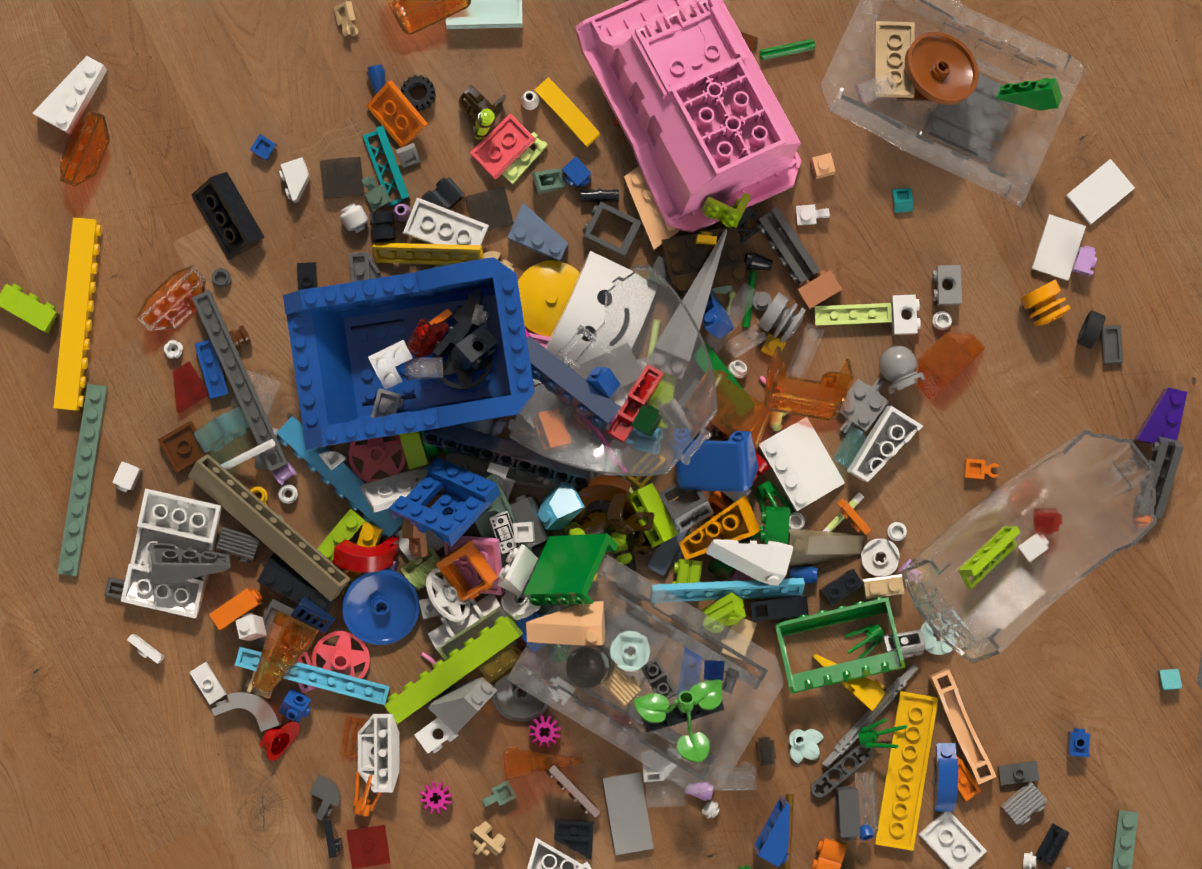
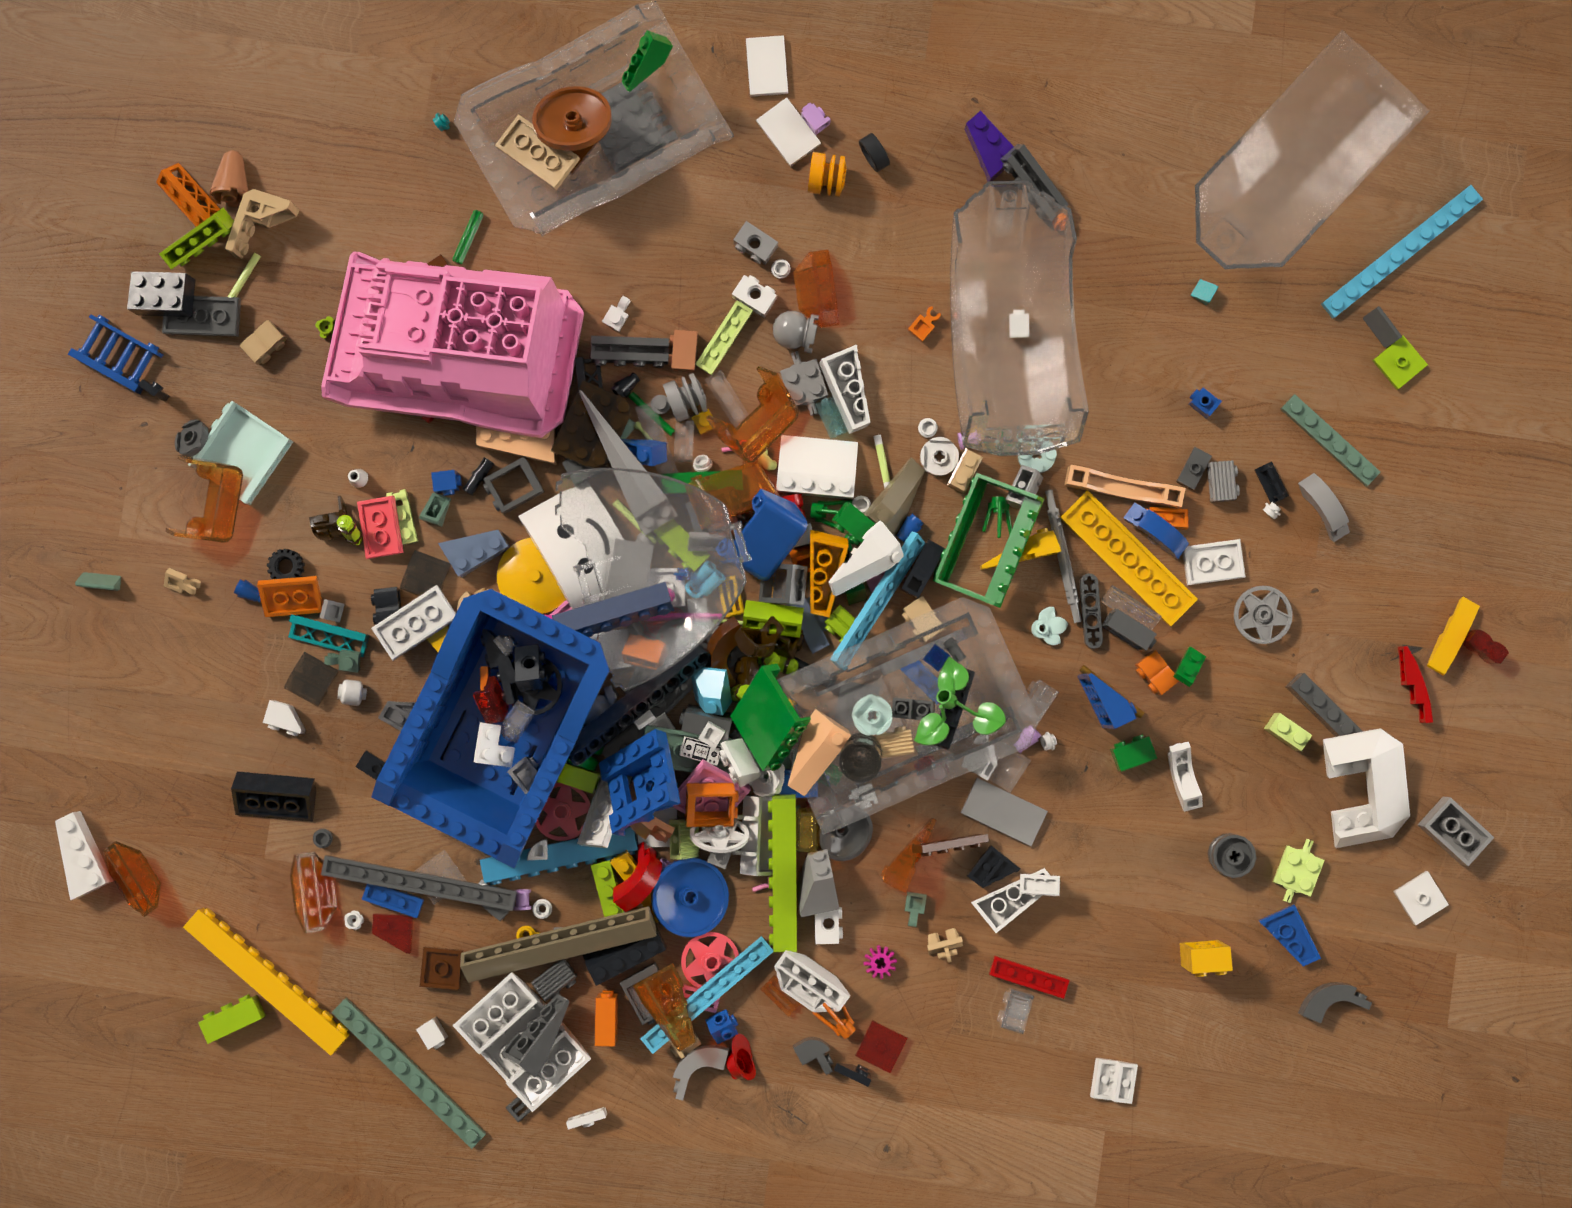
camera: 55 degrees left, 0 degrees up
white plate [189,662,227,705] -> none
clear light blue brick [193,406,250,453] -> none
white bar [221,439,275,470] -> none
reddish brown wheel [229,325,251,349] -> none
white brick [235,613,267,641] -> none
blue plate [250,134,277,161] -> none
dark blue slope [290,597,335,633] -> none
black wheel [369,211,397,242] -> none
yellow plate [372,243,484,265] -> none
lavender cone [393,203,412,222] -> none
dark pink gear [529,715,561,748] -> none
yellow slope [534,77,601,147] -> none
blue brick [586,367,621,398] -> none
red slope [607,364,664,444] -> none
dark green brick [631,405,663,438] -> none
yellow plate [695,231,717,246] -> none
lime bracket [701,193,751,228] -> none
lime brick [701,593,746,634] -> none
clear smoke brick [755,736,776,765] -> none
light nougat brick [810,153,836,179] -> none
black brick [819,568,864,606] -> none
orange plate [837,498,871,535] -> none
clear plate [855,73,898,105] -> none
green plant [858,718,908,749] -> none
blue hinge [859,824,875,841] -> none
teal slope [892,188,914,213] -> none
lime fence [958,526,1020,589] -> none
clear red brick [1033,508,1062,535] -> none
dark grey tile [1101,325,1123,365] -> none

